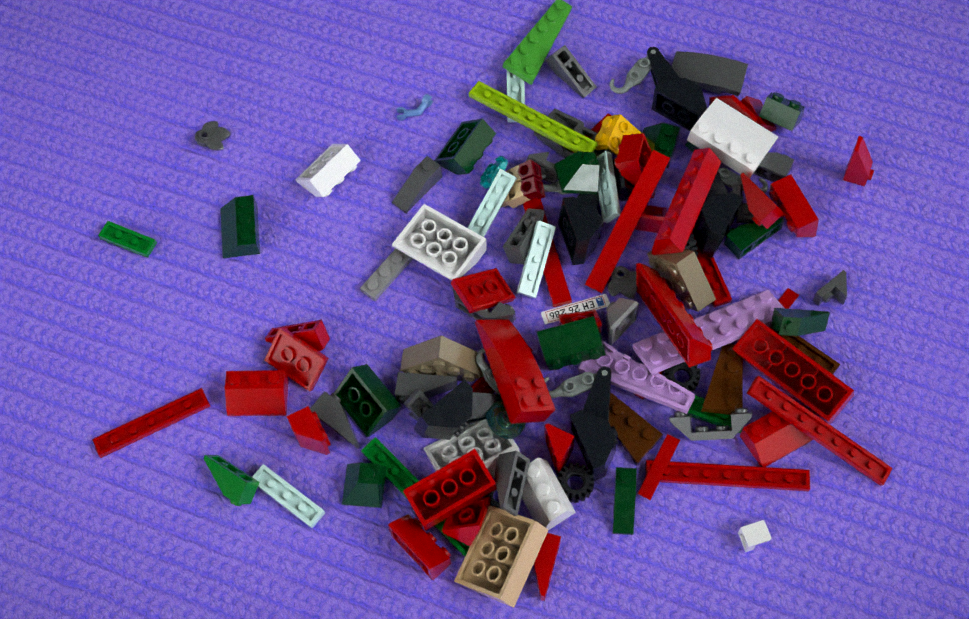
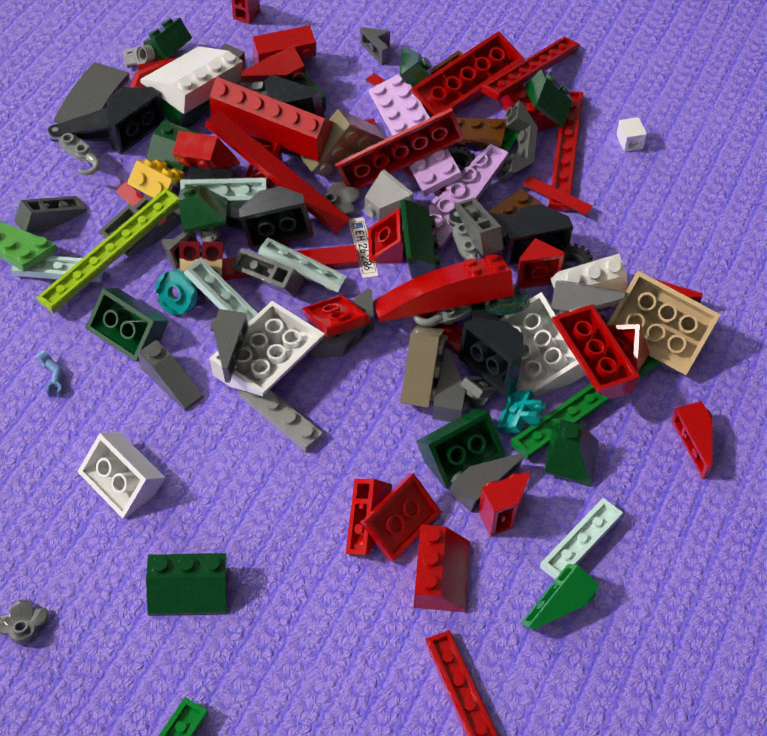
camera: 90 degrees left, 10 degrees down
red slope [388,514,451,580] -> none
dark green slope [613,467,637,535] -> none
none -> light grey piece [123,45,155,68]
none -> dark grey slope [211,309,249,383]
none -> dark grey slope [454,198,503,256]
none -> teal hinge [496,390,546,433]
none -> dark green slope [524,70,573,128]
none -> red slope [671,401,712,479]

